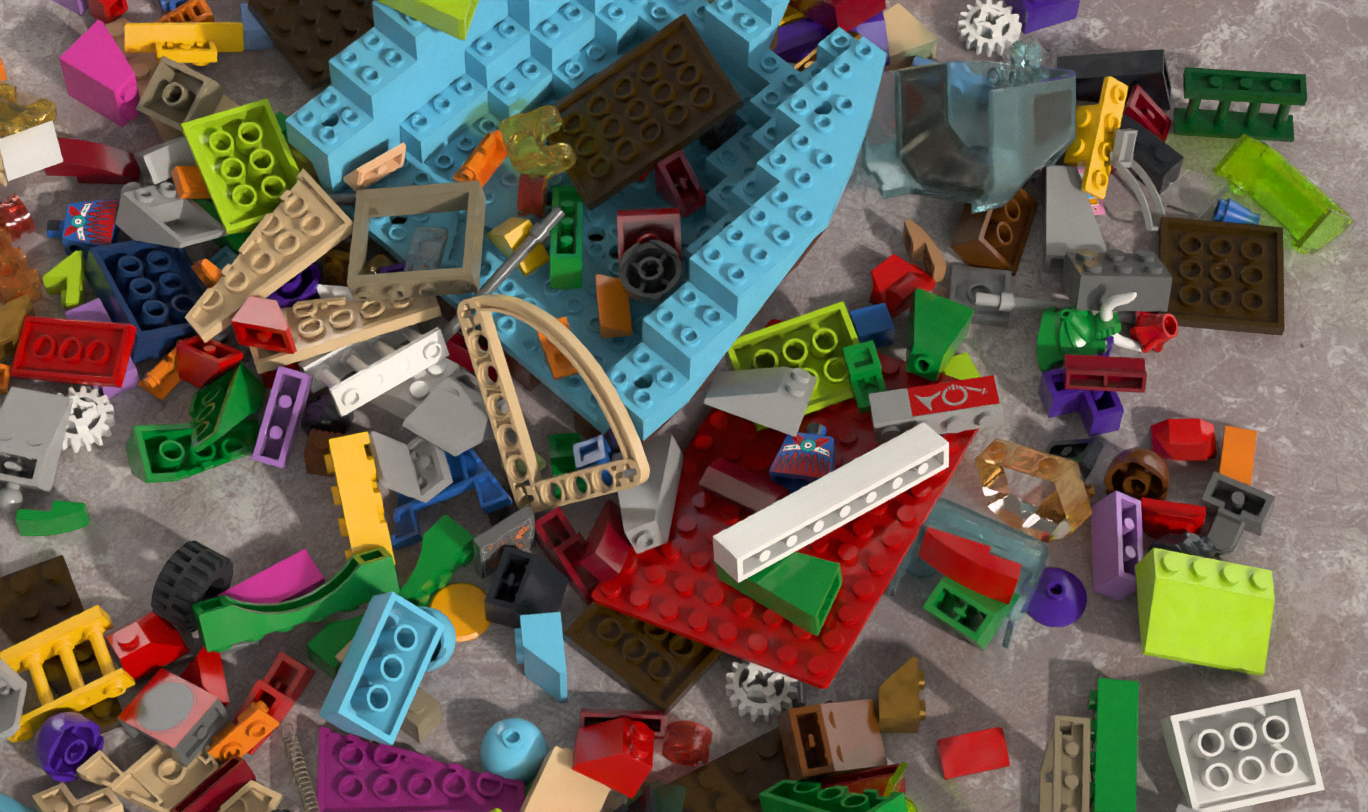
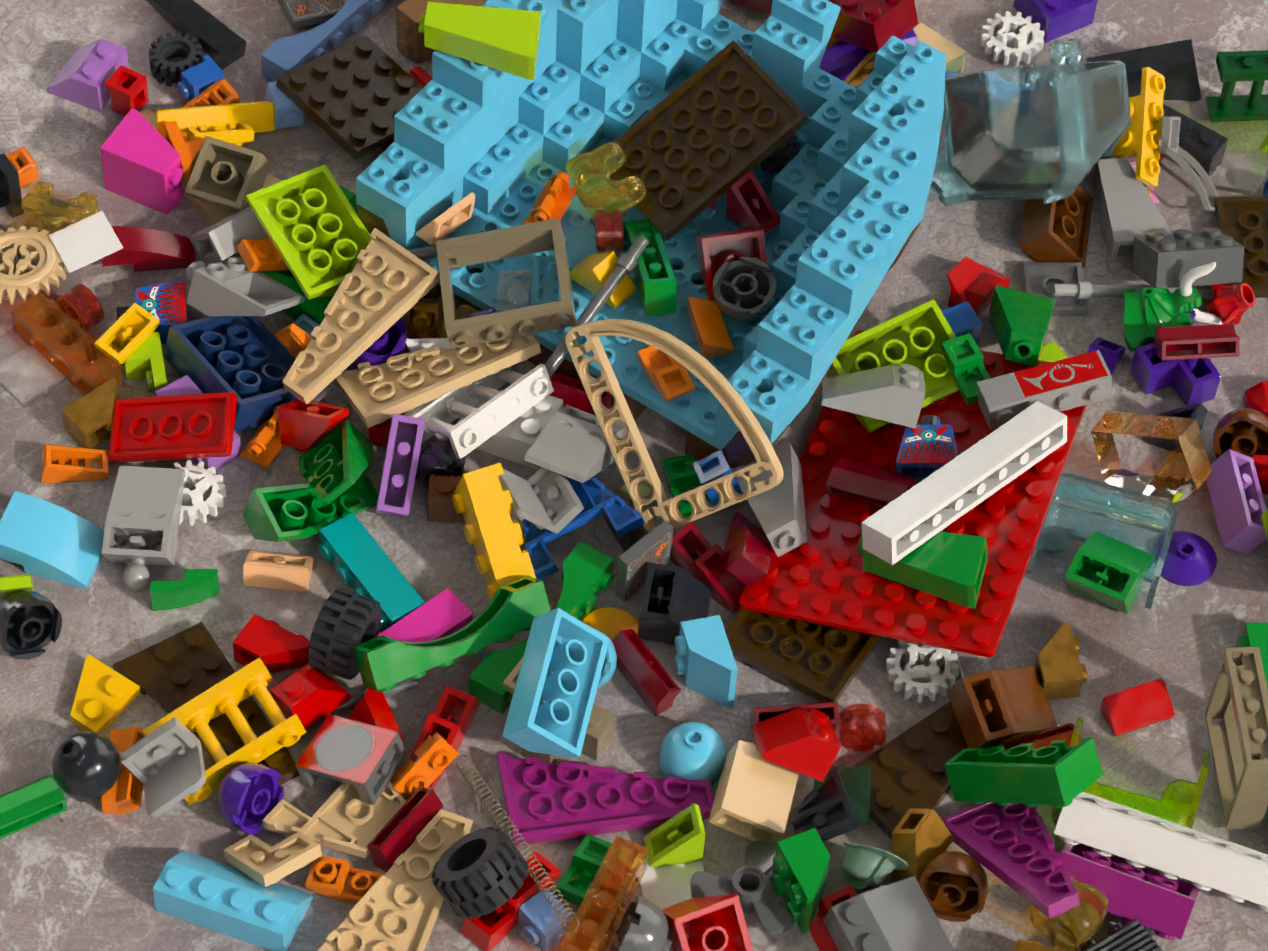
camera: 10 degrees left, 5 degrees down
red slope [231,296,297,354] -> none
medium nougat slope [902,219,946,284] -> none
red slope [918,527,1021,605] -> none
dark red slope [1124,84,1172,142] -> none
none -> yellow slope [94,303,160,364]
none -> orange slope [164,121,206,187]
none -> red slope [233,614,310,674]
none -> light nougat slope [243,550,314,592]
none -> teal brick [318,512,425,630]
none -> dark red piece [612,629,681,716]
none -> dark purple slope [1087,337,1126,375]

